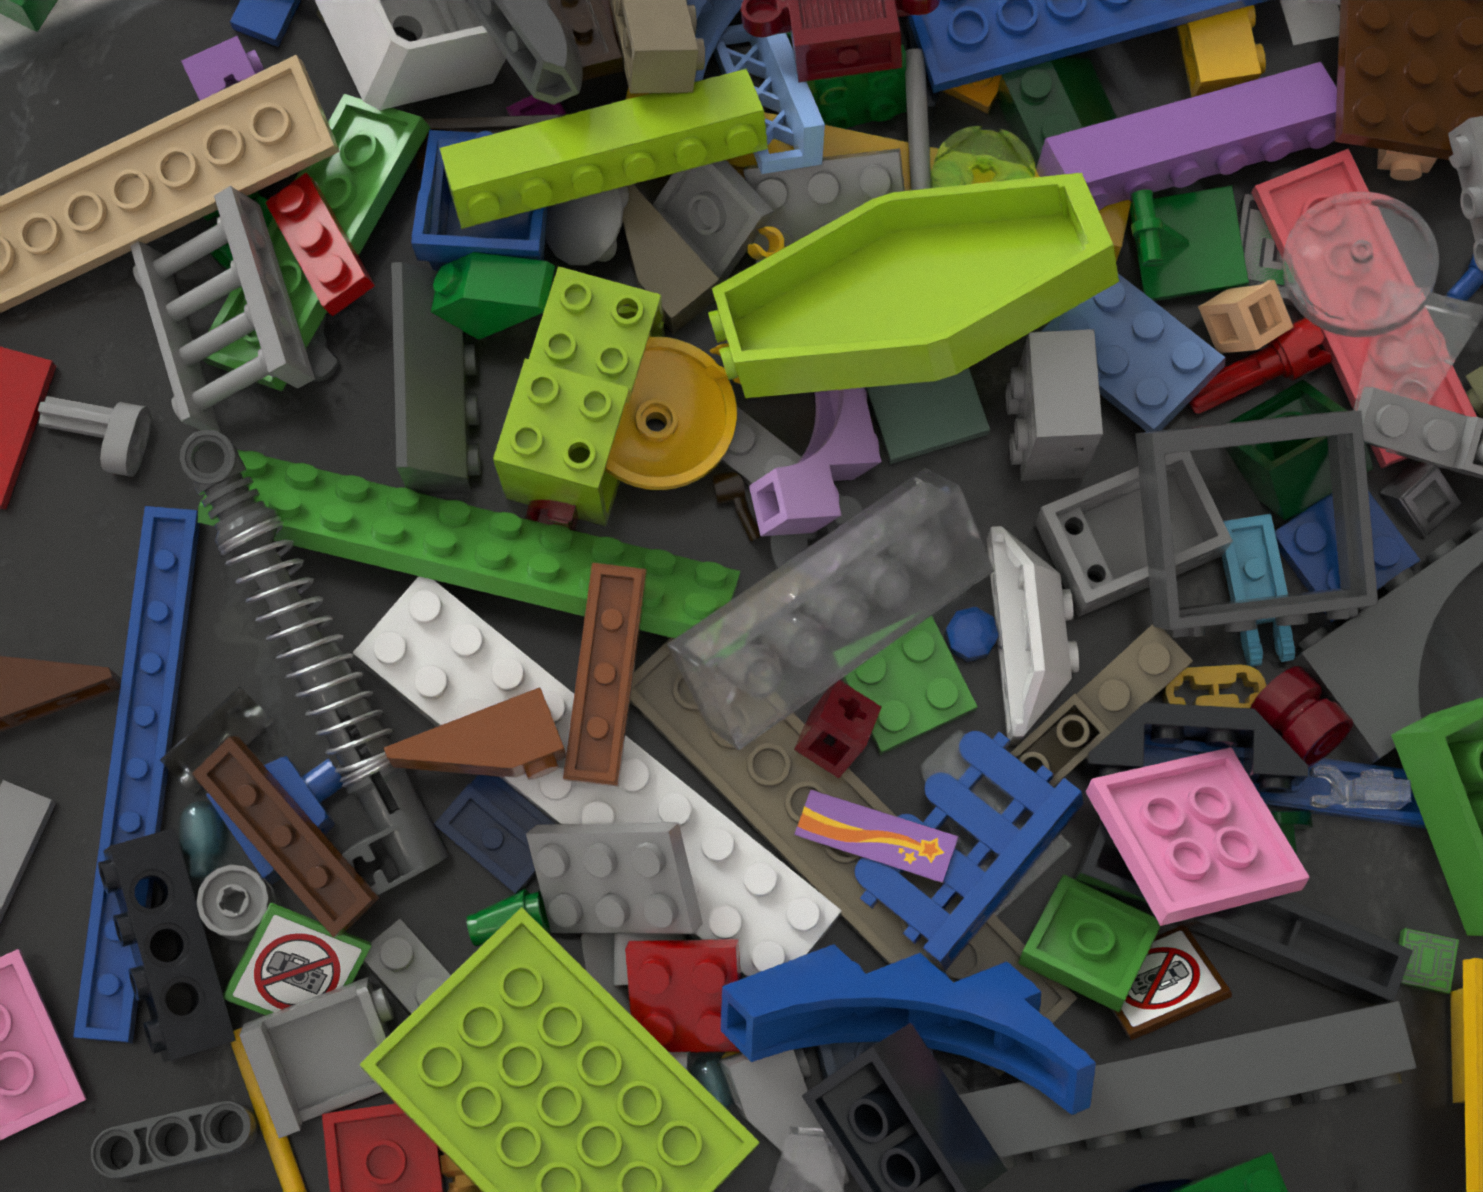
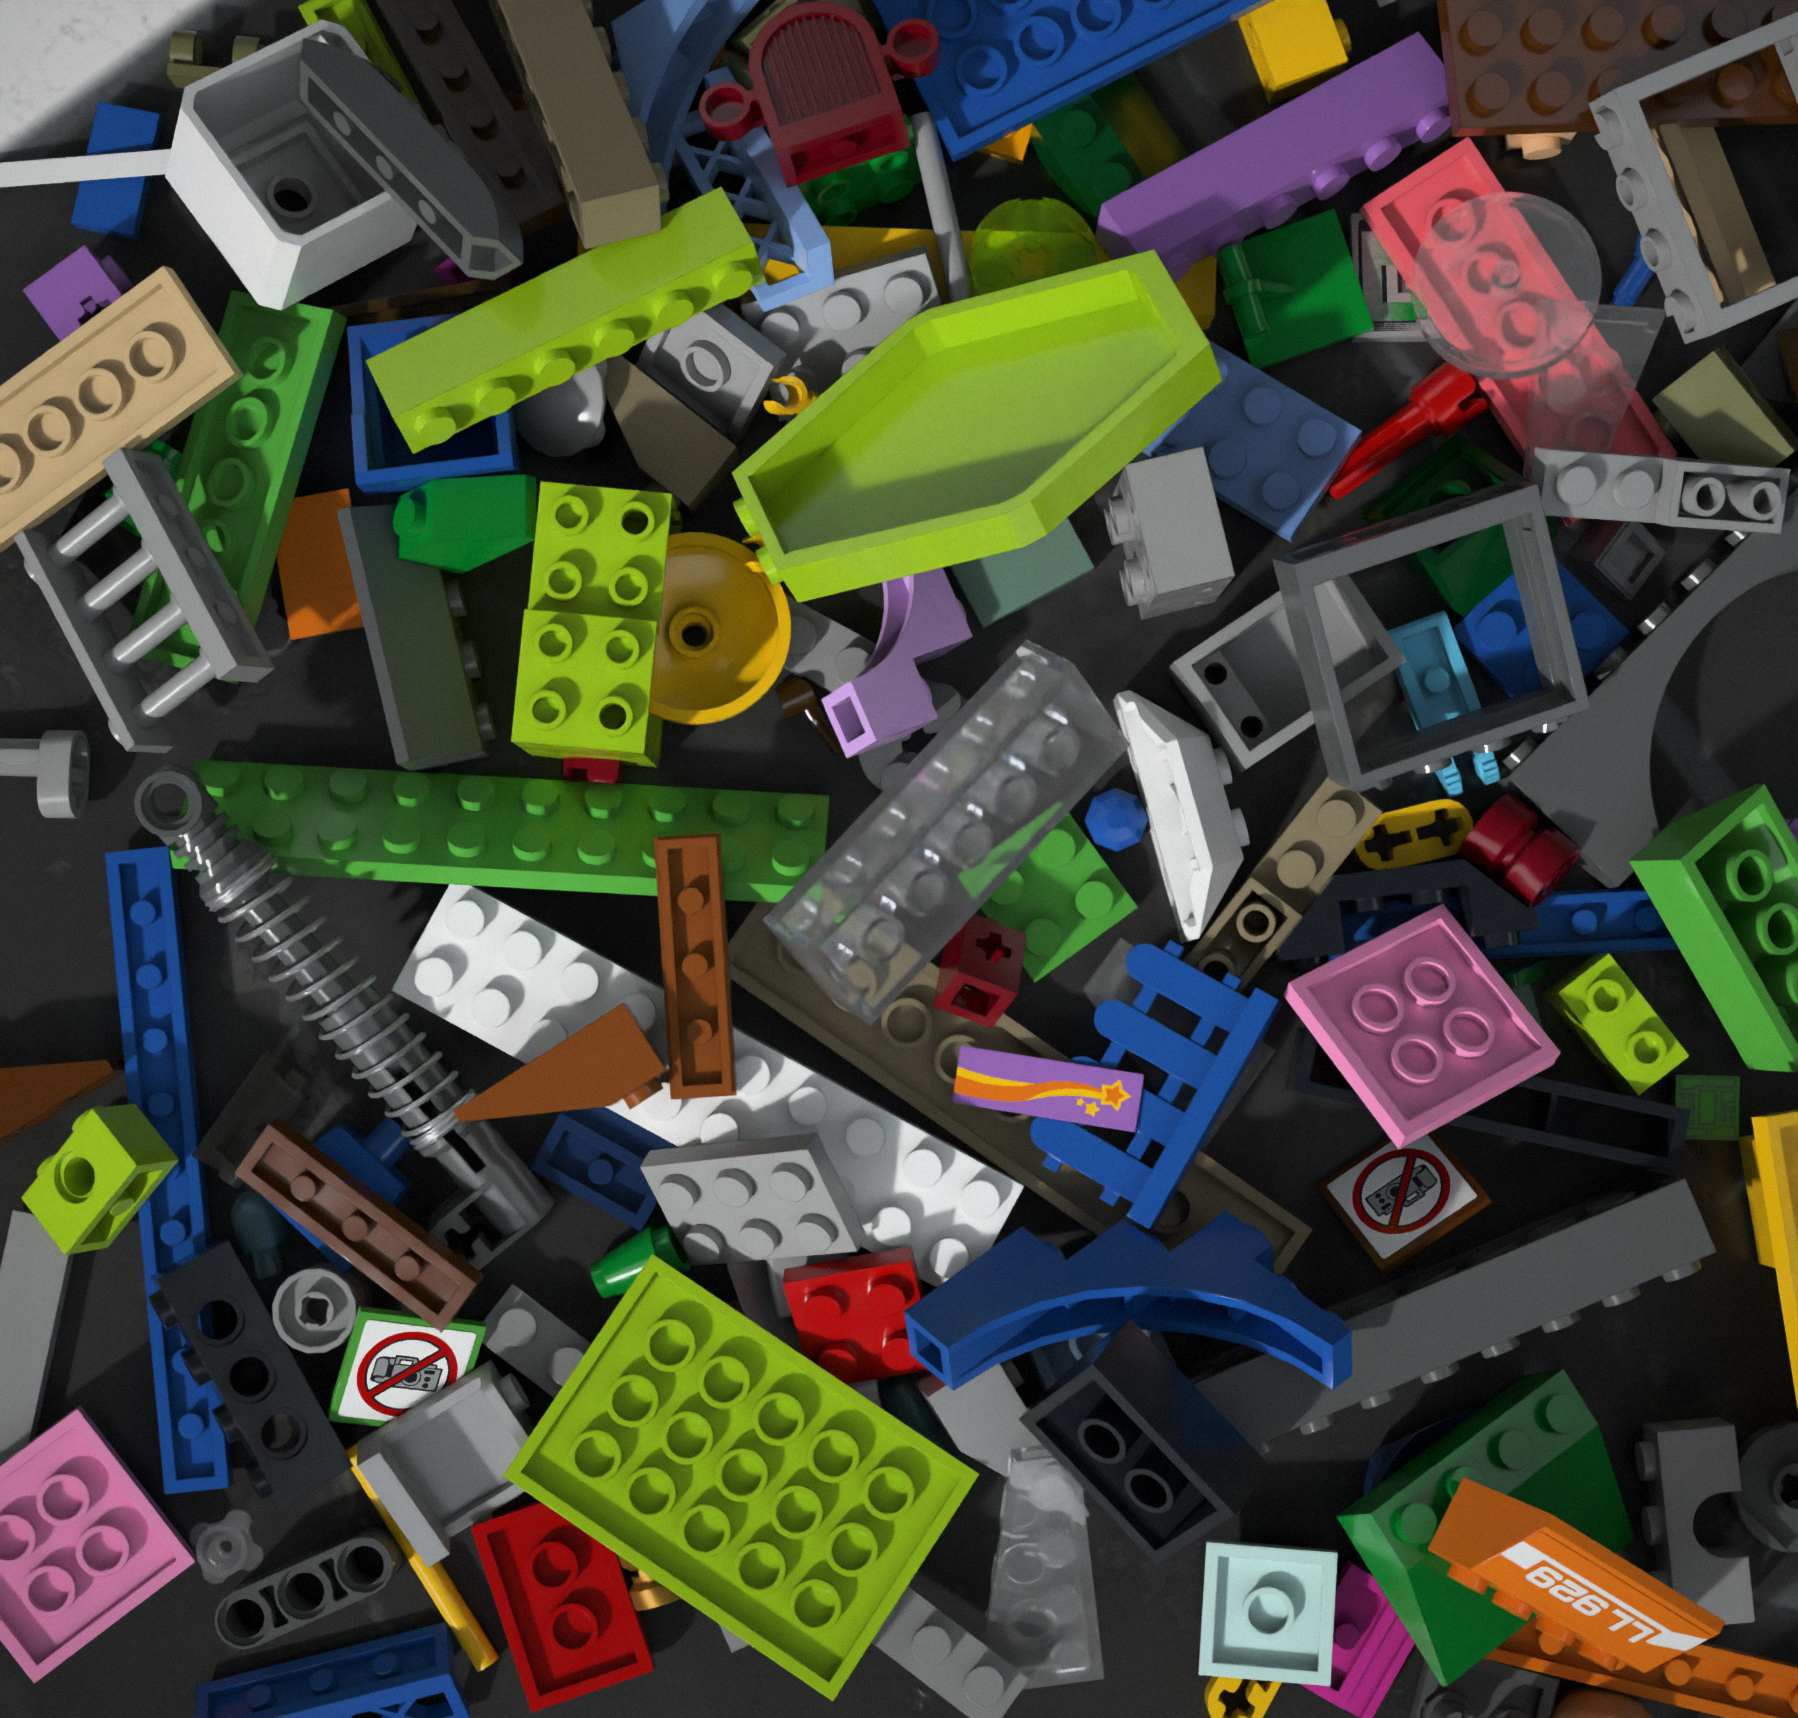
camera: 10 degrees left, 10 degrees up
red plate [265,172,375,316] -> none
bright green plate [1018,874,1161,1012] -> none
light nougat brick [1198,280,1293,353] -> none
clear plate [1309,764,1411,810] -> none
none -> lime brick [21,1104,179,1255]
none -> clear plate [190,1509,264,1584]
none -> orange piece [276,488,364,640]
none -> lime brick [1542,953,1689,1096]

